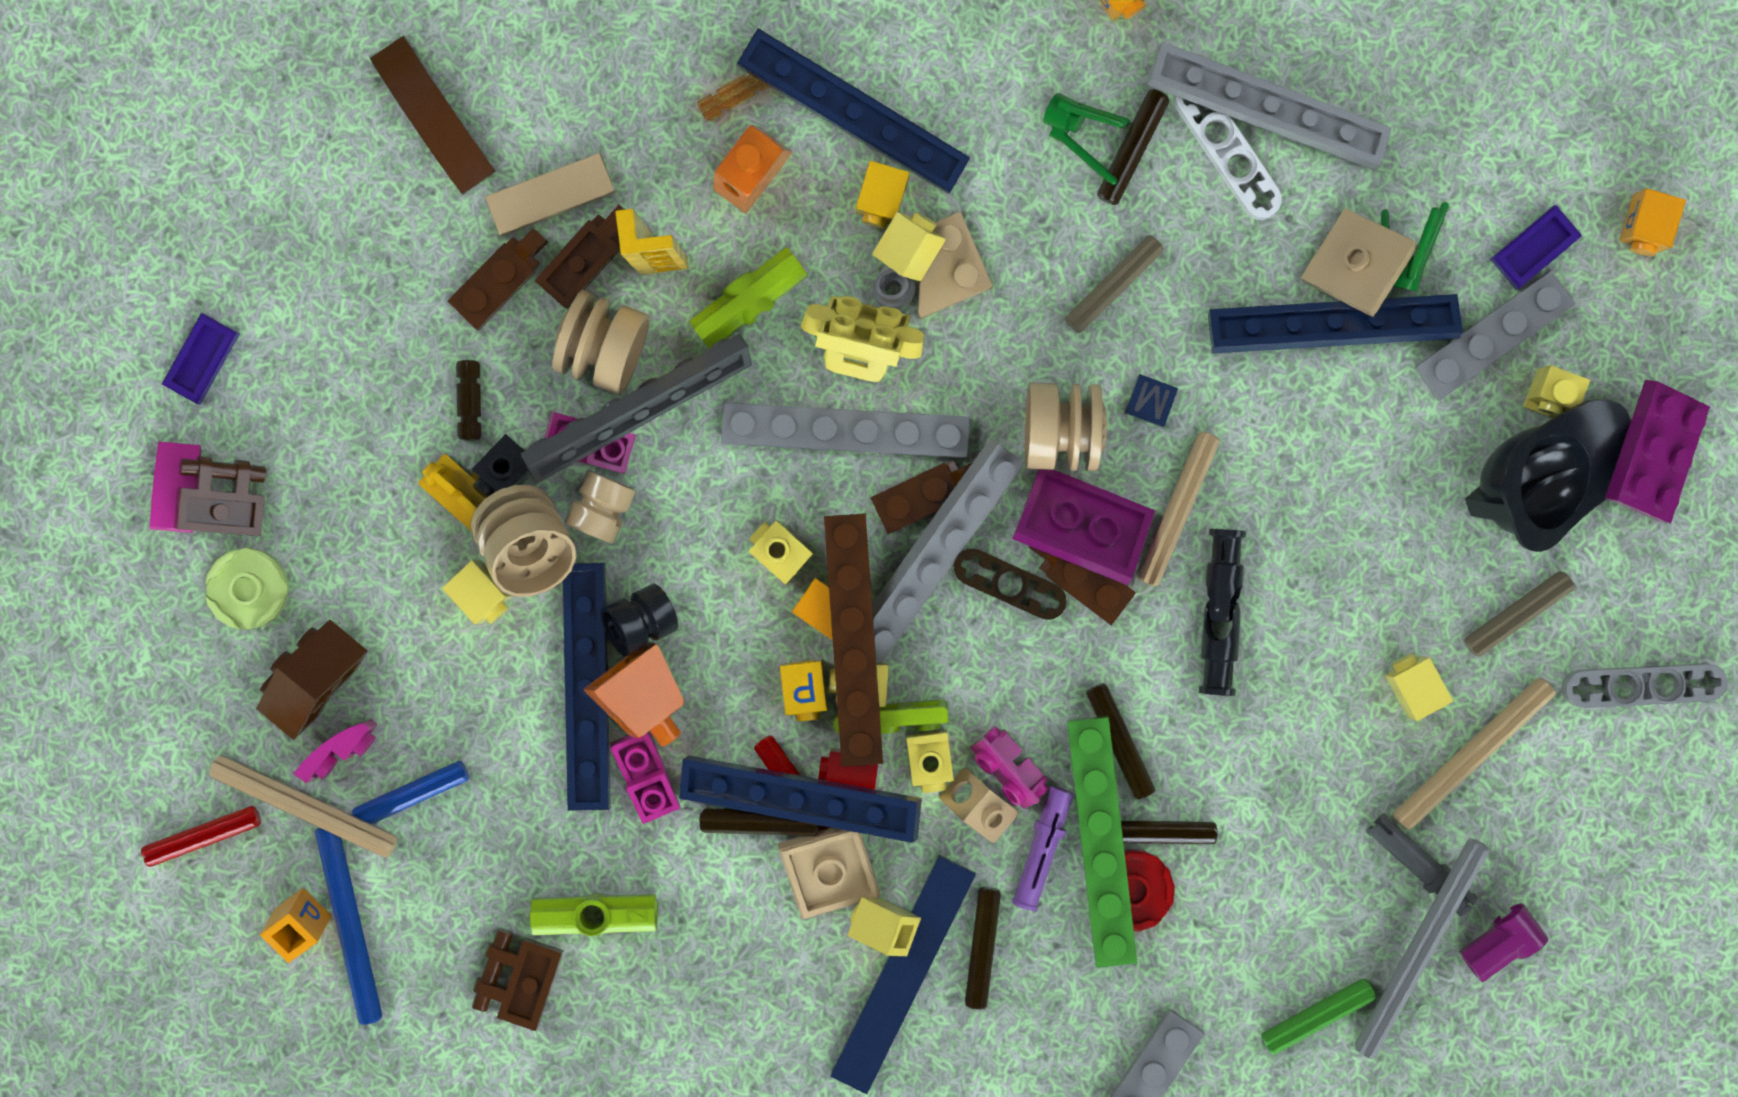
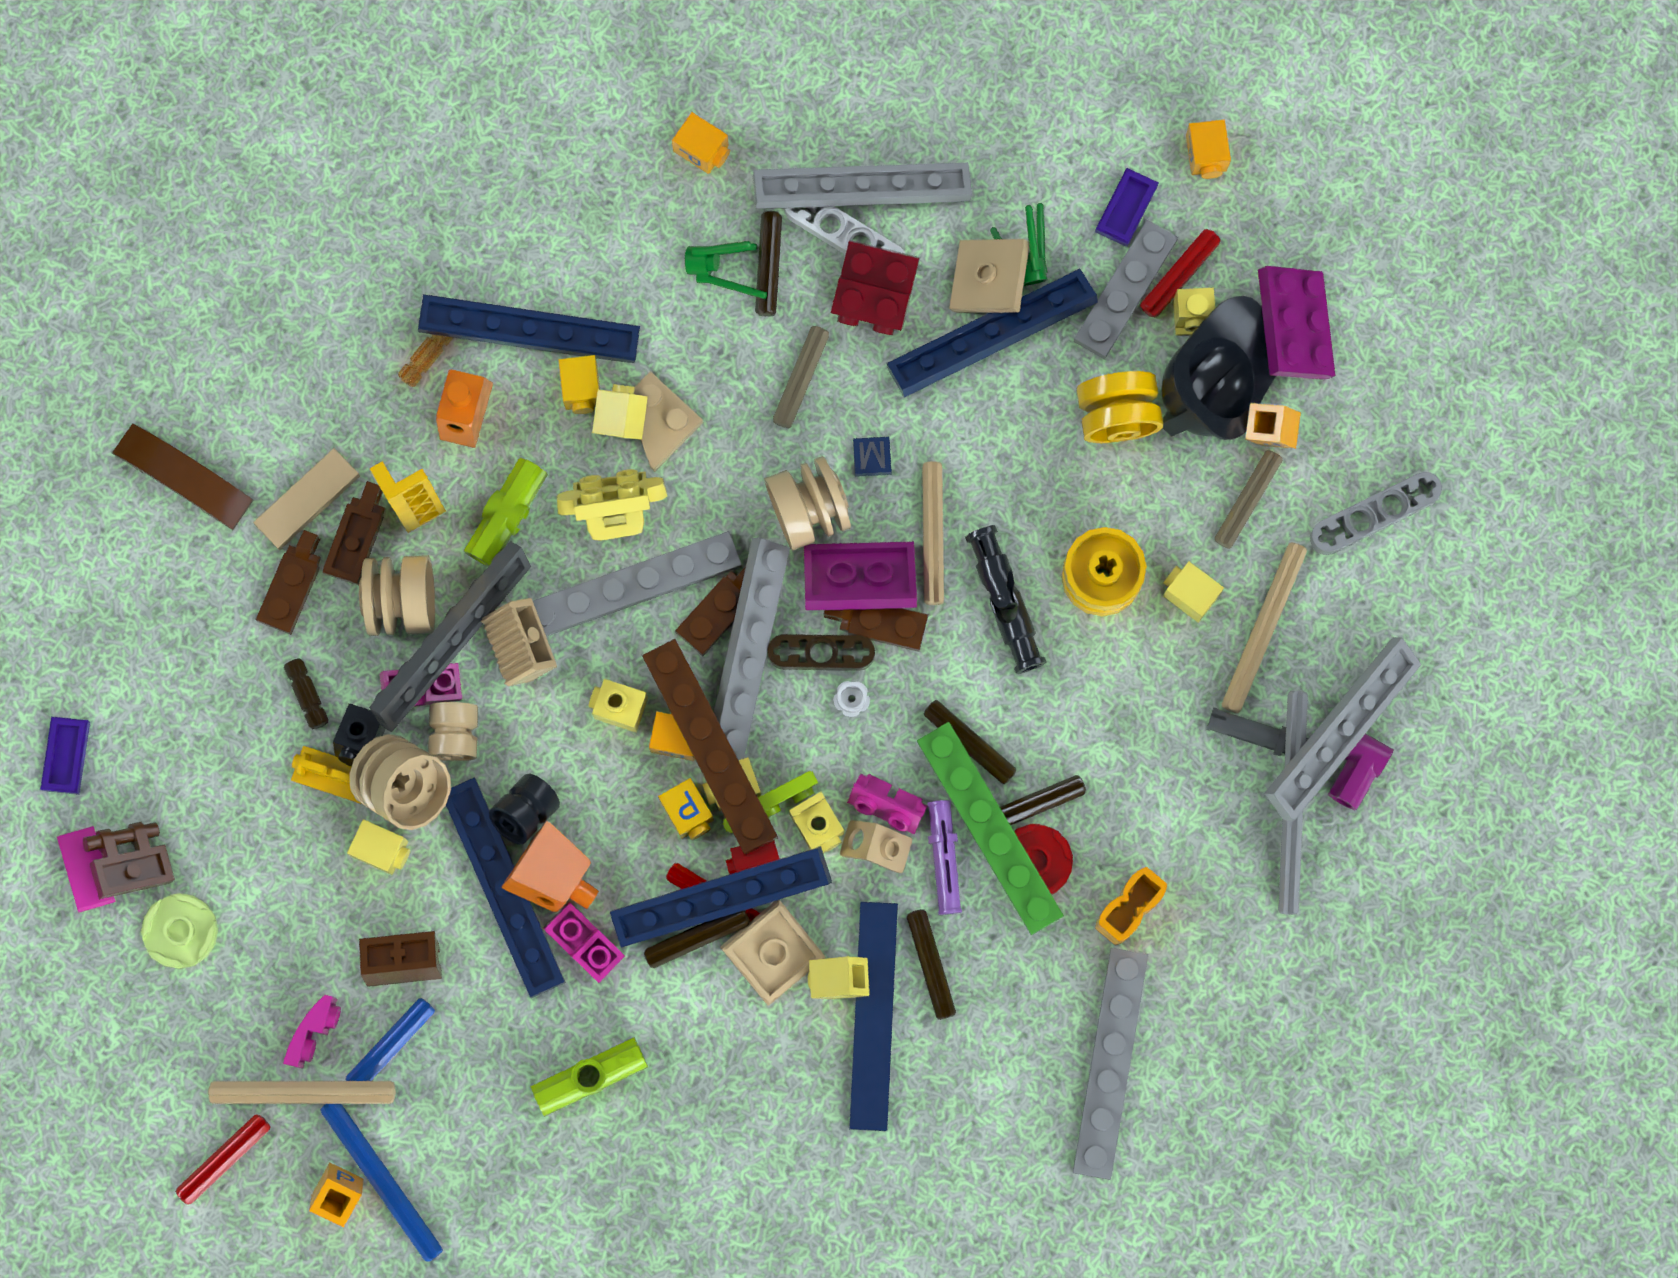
camera: 30 degrees left, 10 degrees down
reddish brown brick [256,620,368,740] -> none
reddish brown plate [472,928,564,1031] -> none
light grey plate [873,269,915,309] -> none
bright green axle [1261,979,1376,1054] -> none
none -> reddish brown hinge [359,931,442,987]
none -> tan brick [481,598,557,686]
none -> dark red plate [831,240,920,335]
none -> white plate [833,681,870,717]
none -> yellow wheel [1061,527,1147,616]
none -> yellow wheel [1076,371,1163,444]
none -> light orange brick [1095,867,1167,945]
none -> red axle [1140,229,1221,318]
none -> light orange brick [1245,403,1301,449]
none -> light grey plate [1264,637,1422,821]

